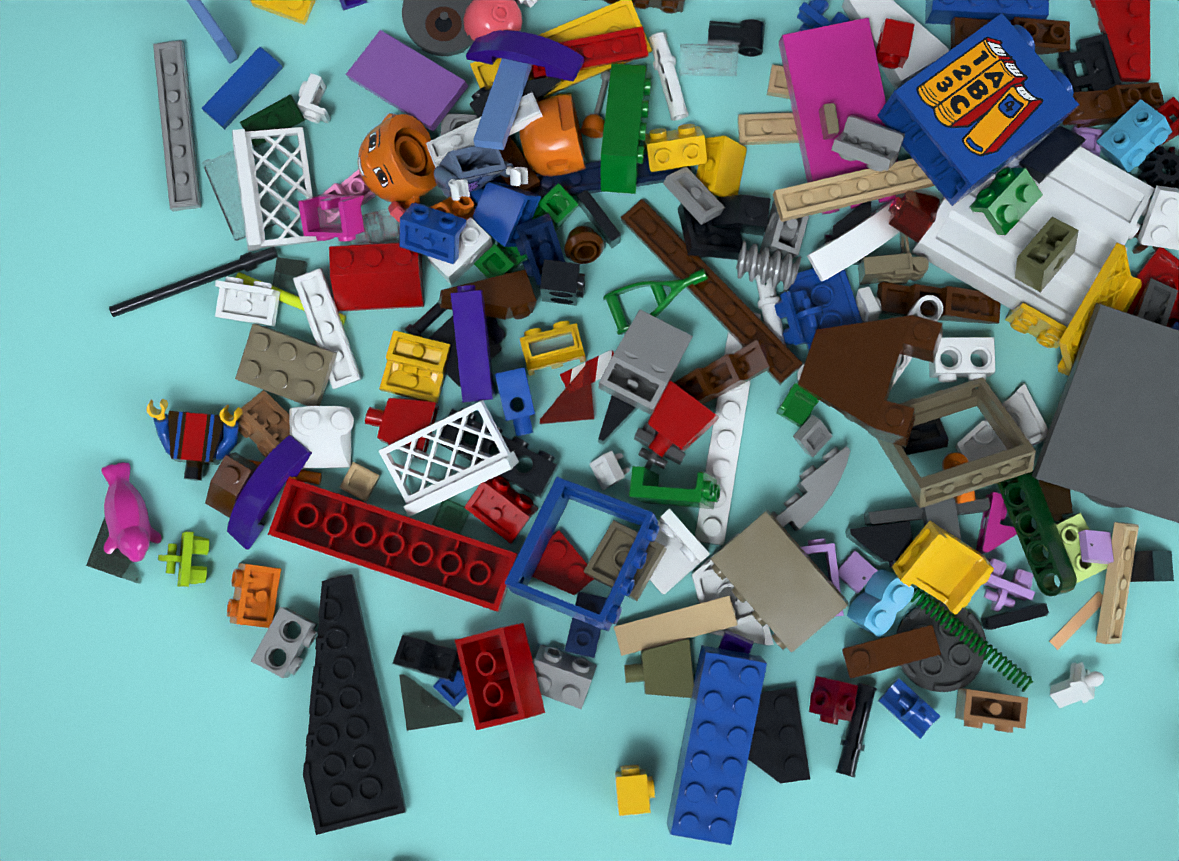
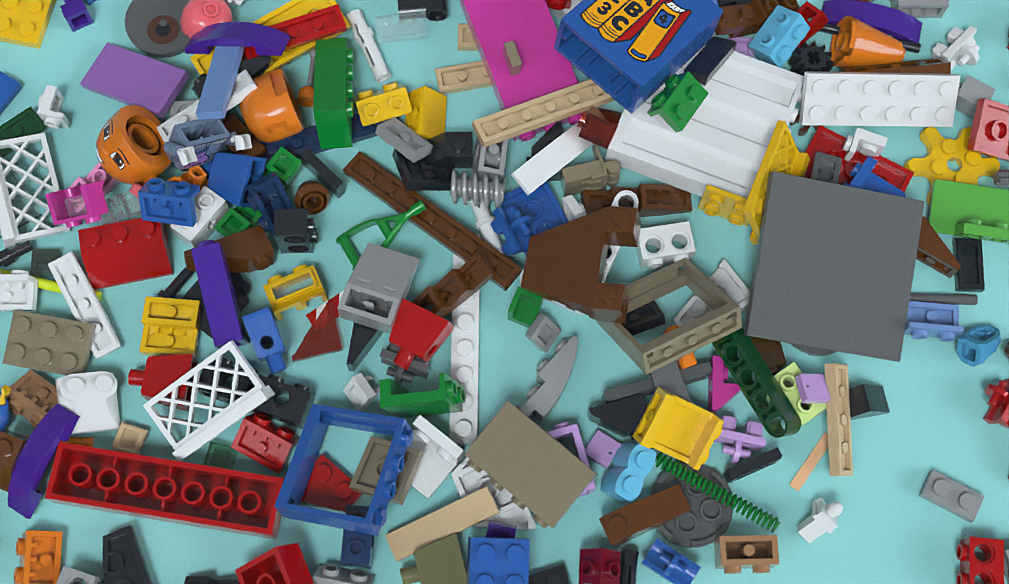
camera: 15 degrees left, 10 degrees down
light grey bracket [831,115,905,171] -> none
olive brick [1015,216,1079,292] -> none

